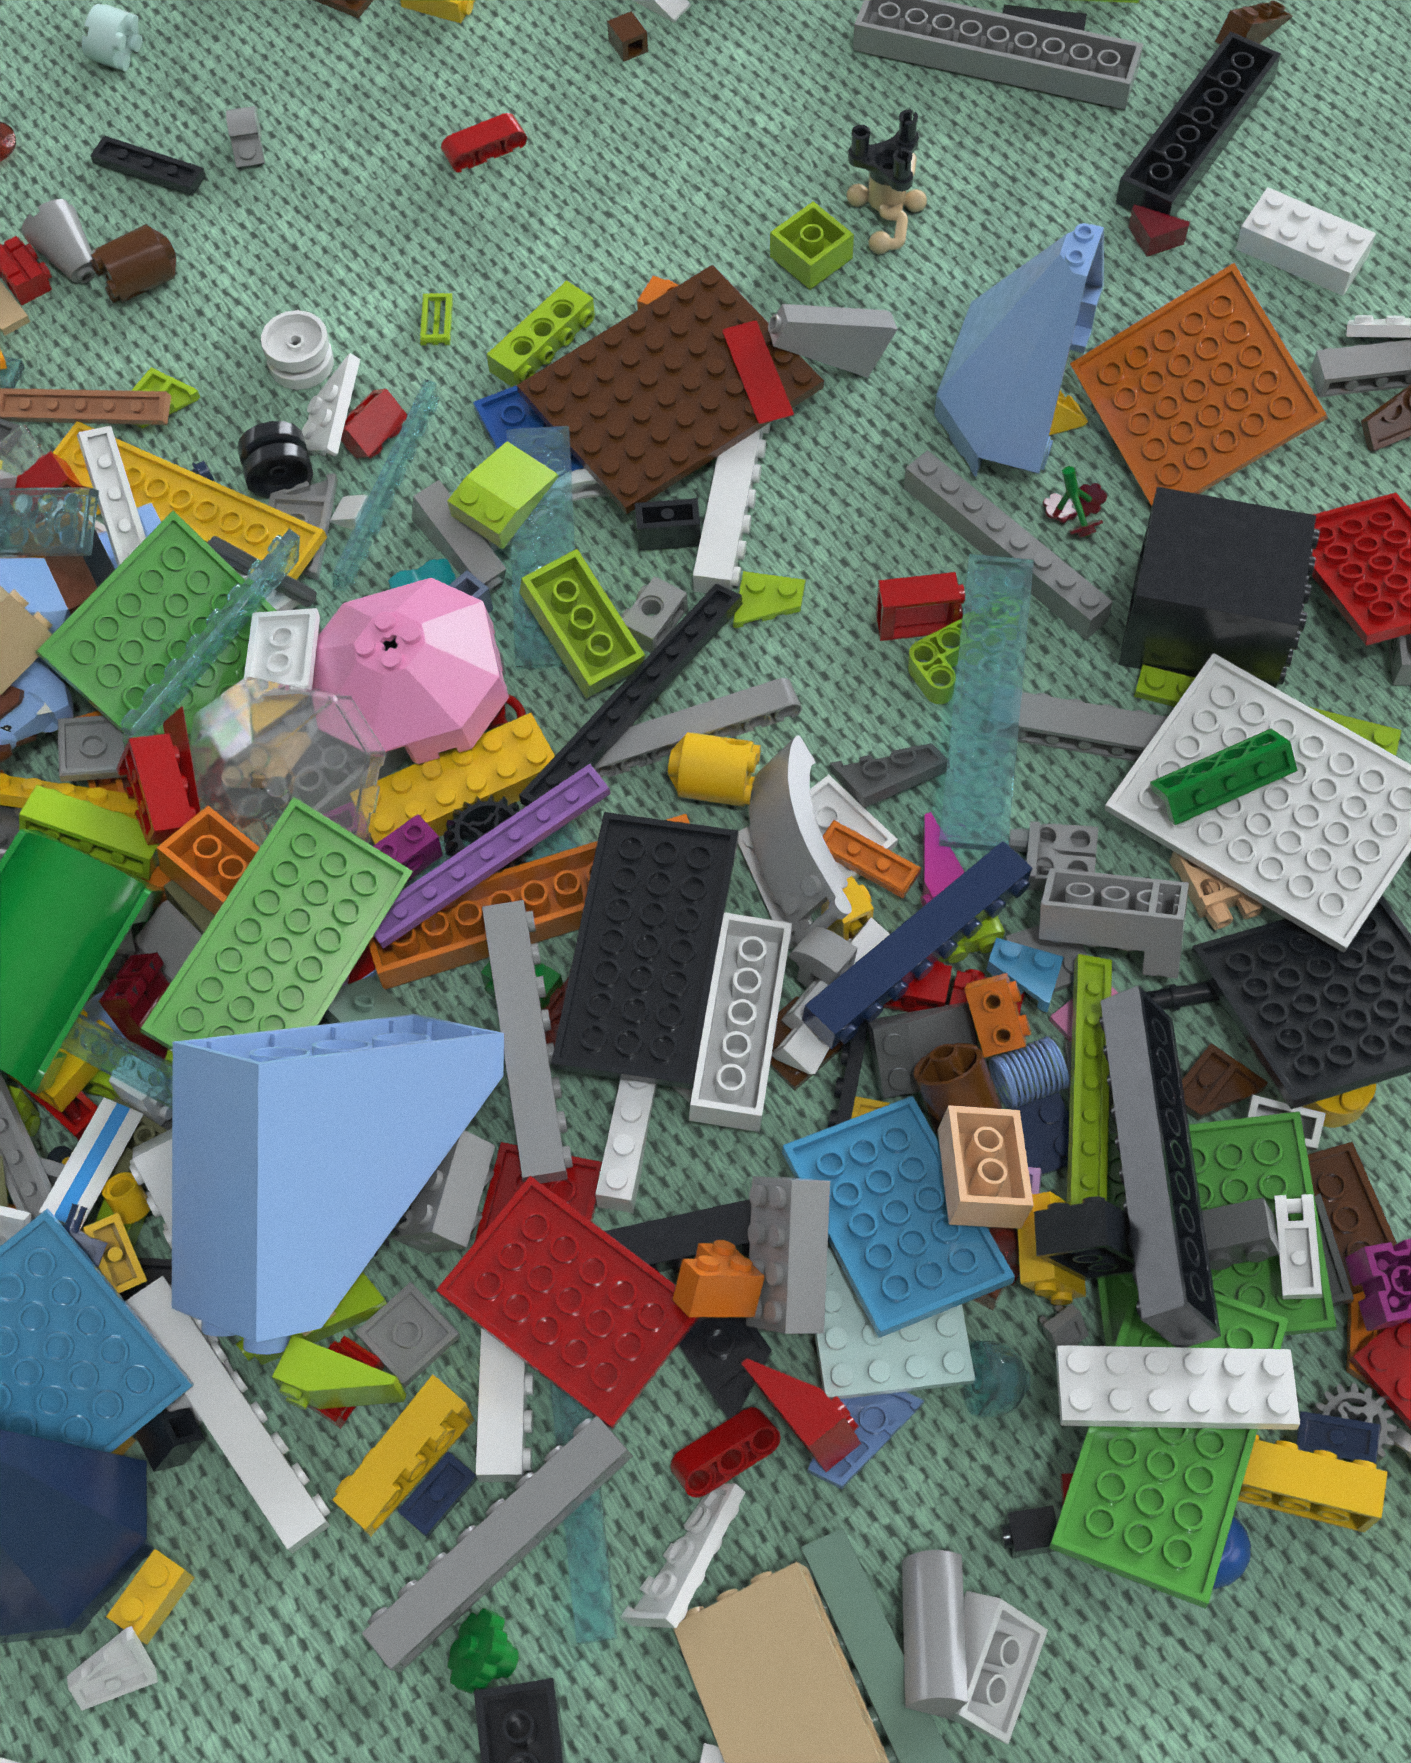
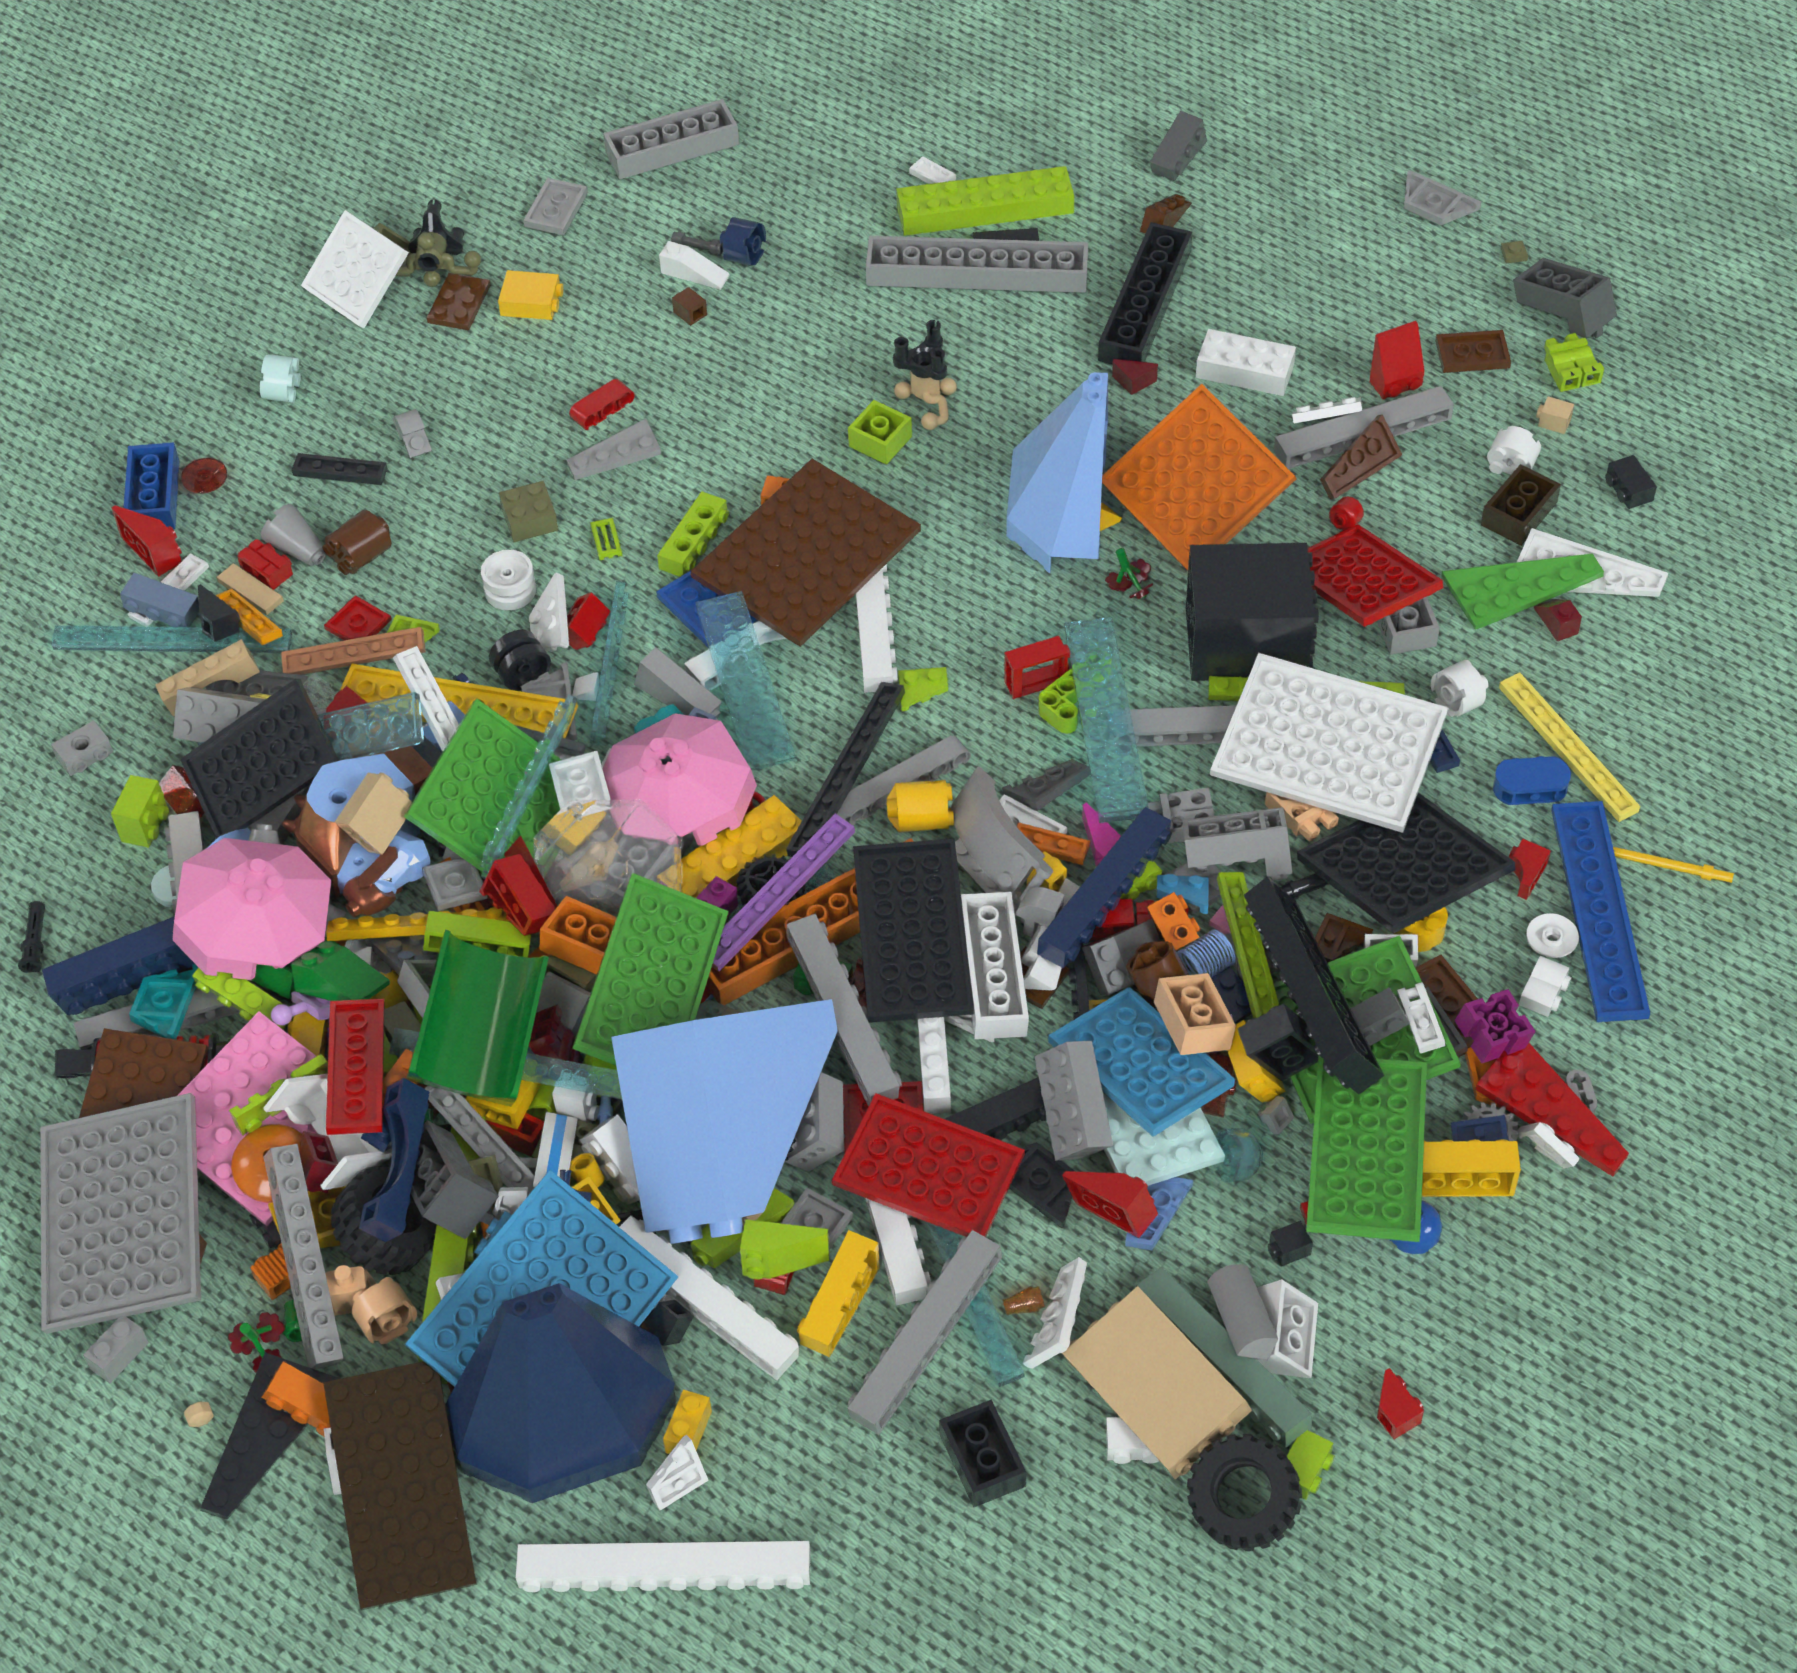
camera: 15 degrees left, 10 degrees down
dark blue plate [397,1451,477,1539] -> none
lime slope [447,441,559,549] -> none
green plant [448,1608,519,1694] -> none
lime brick [519,549,645,699] -> none
light grey brick [621,576,688,653] -> none
black brick [635,498,701,551] -> none
red beam [670,1407,781,1498] -> none
orange brick [673,1240,765,1317] -> none
red sticker [722,321,794,424] -> none
light grey slope [768,304,898,378] -> none
light grey brick [904,450,1113,640] -> none
white plate [1055,1345,1300,1430] -> none
green fence [1150,728,1298,825] -> none
none -> red tile [324,595,392,641]
none -> olive brick [499,481,558,542]
none -> light grey wing [567,419,661,480]
none -> clear orange cone [1003,1285,1045,1316]
none -> red head [1329,496,1364,531]

